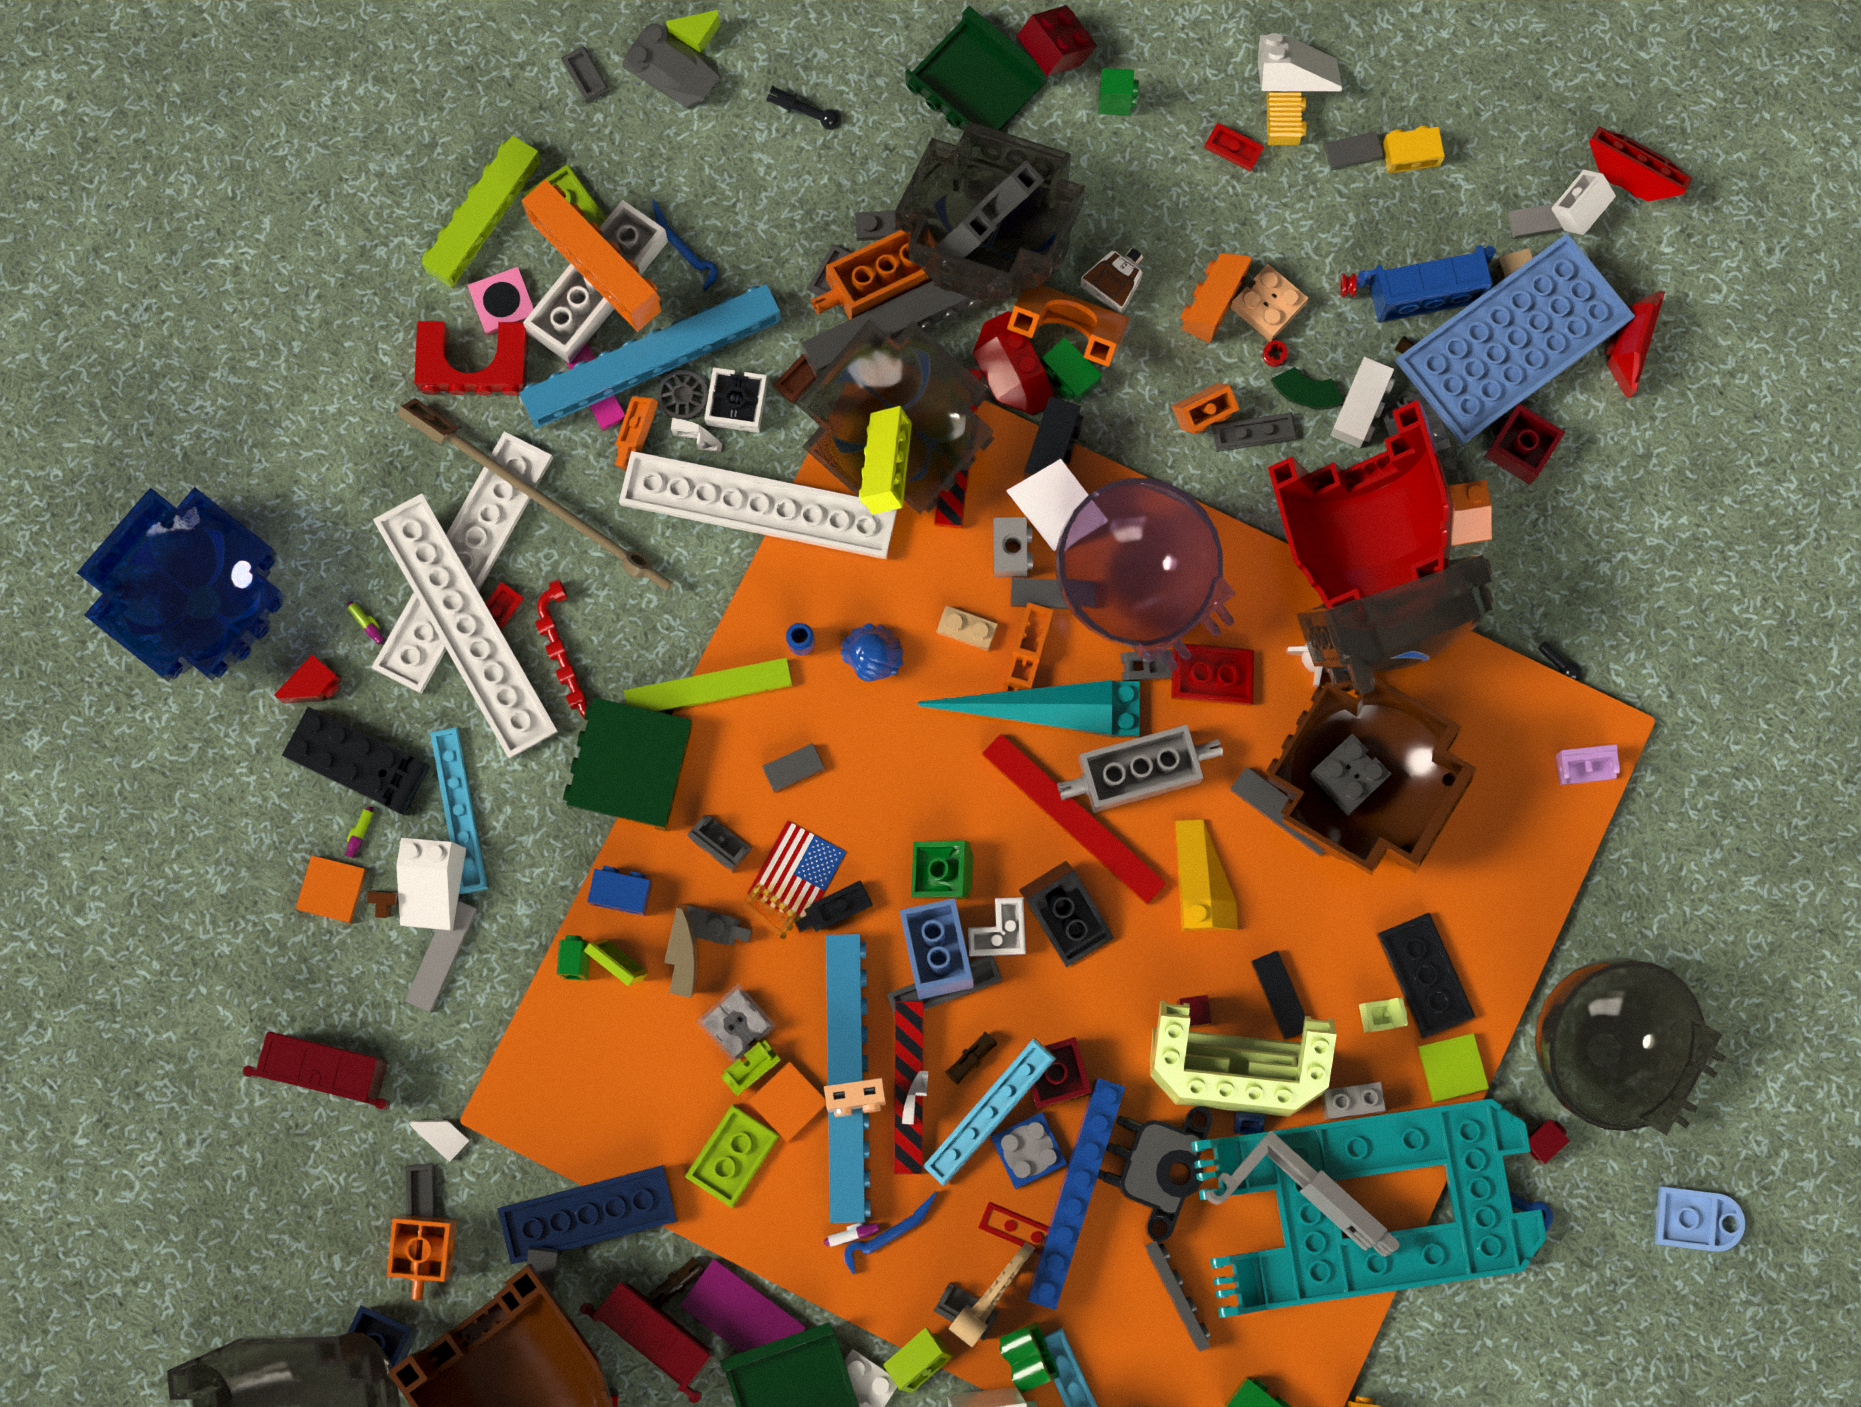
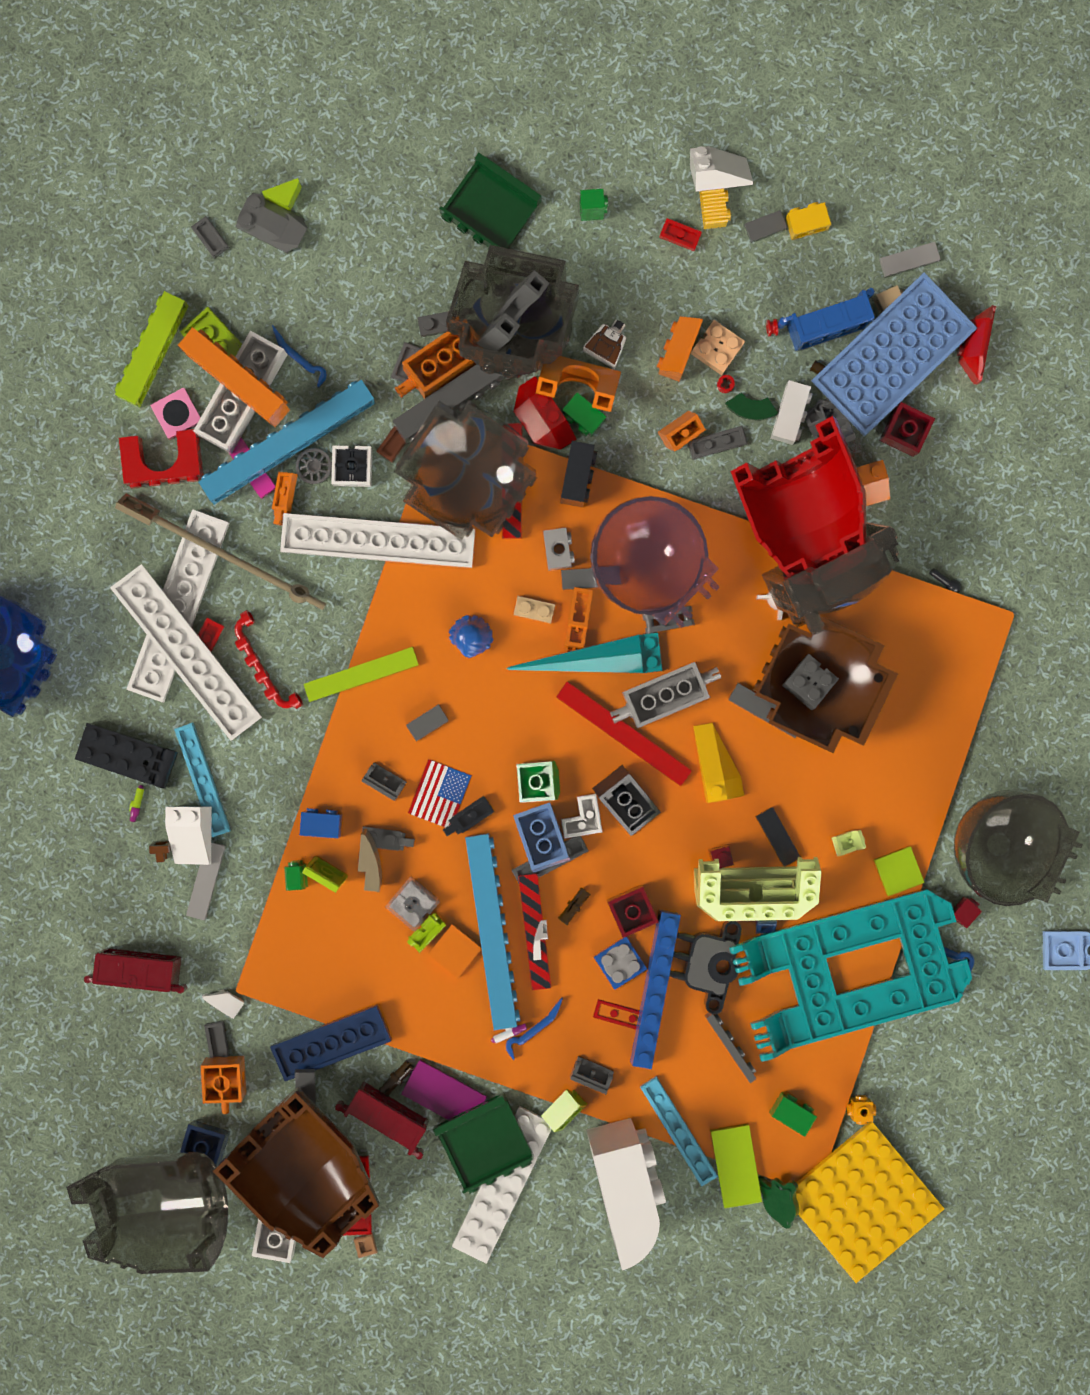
camera: 10 degrees left, 10 degrees up
red slope [274,655,341,704] -> none
orange tile [296,855,367,924] -> none
piece [347,601,385,645] -> none
dark green panel [563,697,693,831] -> none
white slope [671,418,722,452] -> none
lime tile [685,1104,780,1208] -> none
clear yellow tile [741,883,801,940] -> none
black pin [766,85,841,130] -> none
blue brick [786,623,815,656] -> none
light nougat piece [824,1078,886,1117] -> none
neon yellow brick [859,406,912,515] -> none
medium azure tile [923,1038,1056,1186] -> none
tan piece [949,1241,1035,1347] -> none
green brick [999,1322,1060,1393] -> none
white sticker [1007,459,1108,551] -> none
dark red brick [1017,5,1097,76] -> none
red tile [1171,643,1254,706] -> none
light grey hinge [1205,1131,1399,1257] -> none
light grey brick [1320,1082,1386,1120] -> none
black tile [1376,913,1475,1039] -> none
white brick [1551,170,1616,235] -> none
lavender hinge [1555,744,1620,785] -> none
red wedge [1589,126,1693,202] -> none

